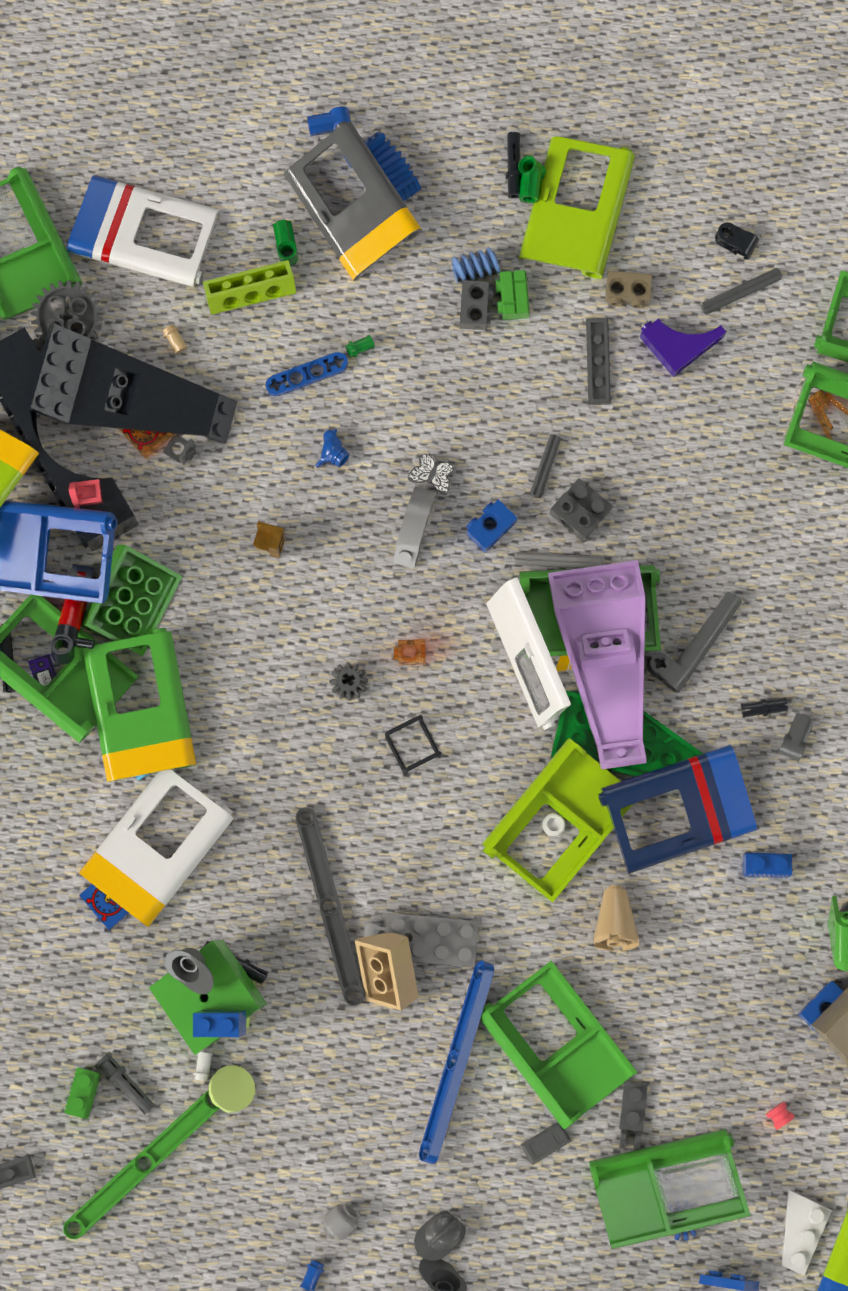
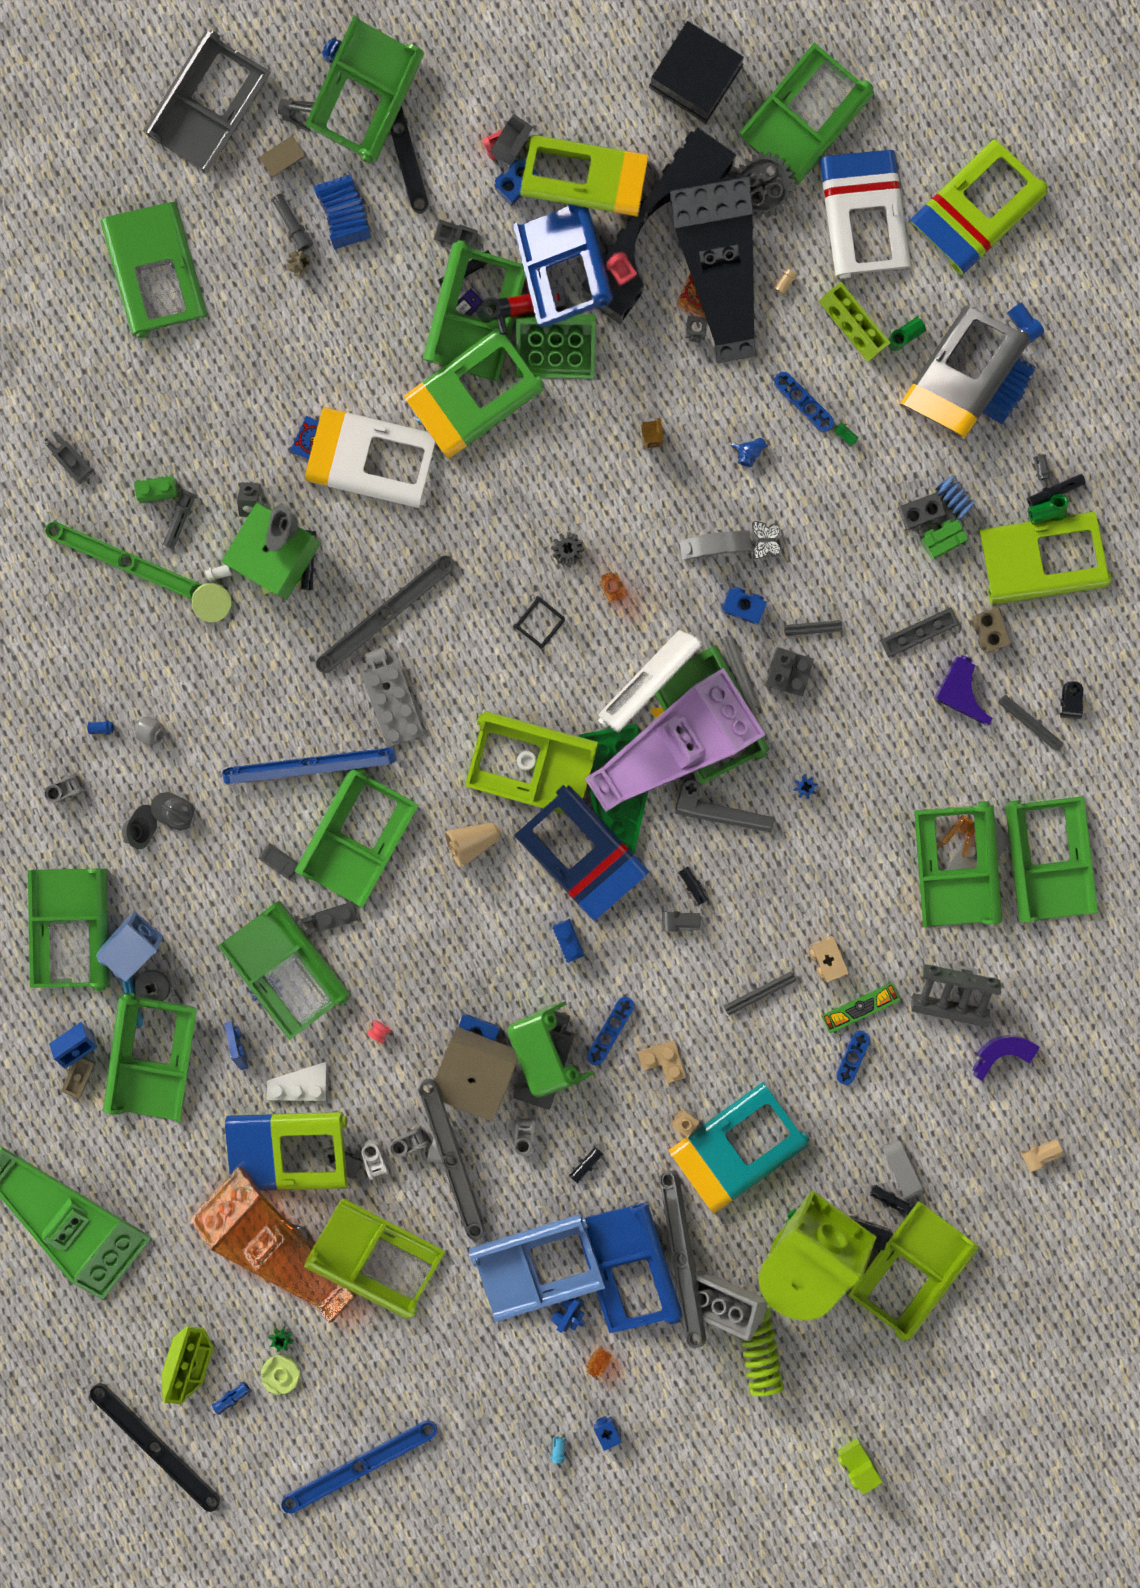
camera: 70 degrees right, 10 degrees up
blue brick [193,1010,246,1037] -> none
tan slope [355,932,419,1011] -> none
none -> dark grey bracket [237,482,260,517]
none -> blue gear [793,775,818,799]
none -> lime piece [908,139,1048,275]
none -> dark grey pin [1033,454,1051,480]

